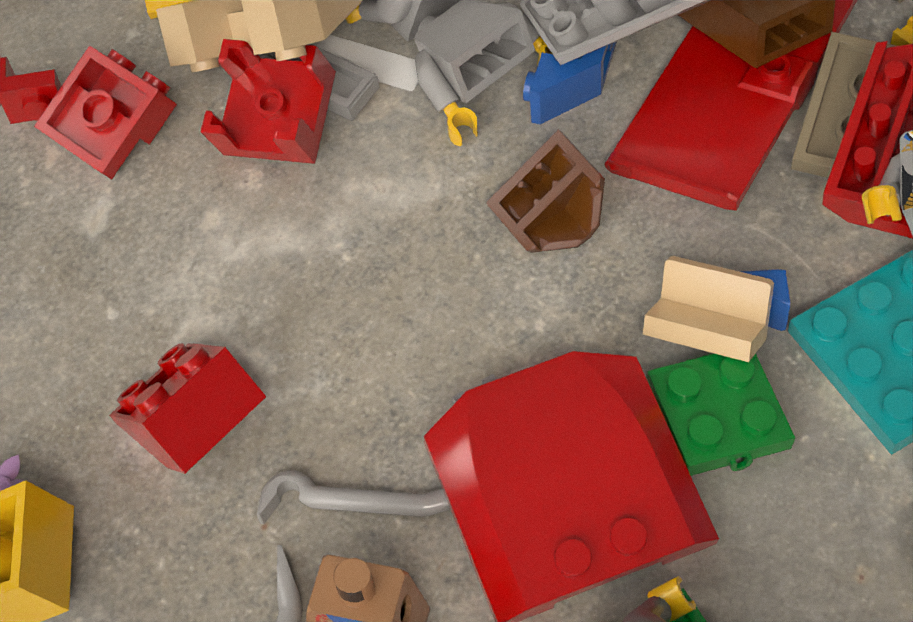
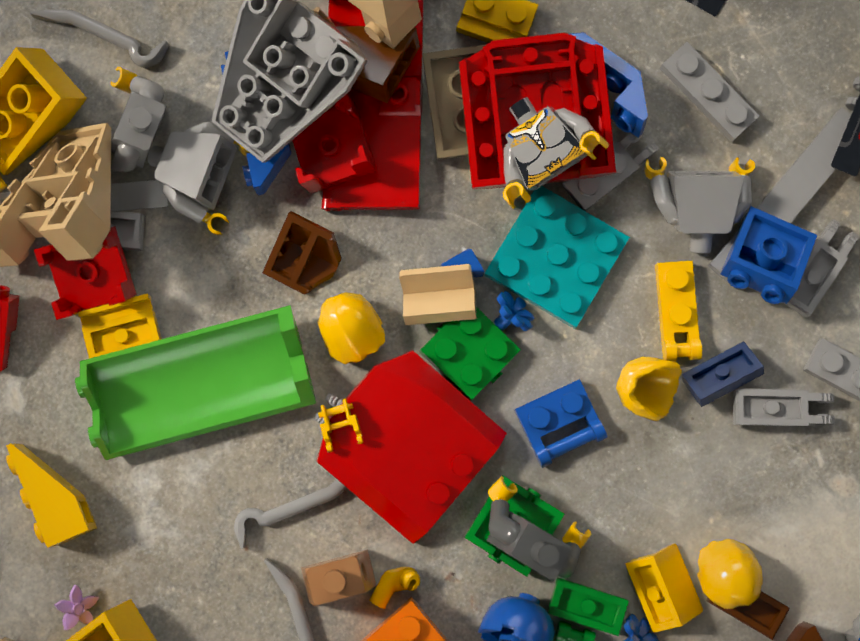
camera: 40 degrees left, 25 degrees up
red slope [109,343,266,474] -> none
none -> yellow slope [6,443,97,548]
none -> bright green cylinder [75,305,316,460]
none -> yellow plate [78,293,162,359]
none -> red panel [292,94,377,194]
none -> yellow hair [318,292,385,364]
none -> yellow piece [318,398,364,453]
none -> blue plant [494,291,535,331]
none -> blue plate [514,379,607,468]

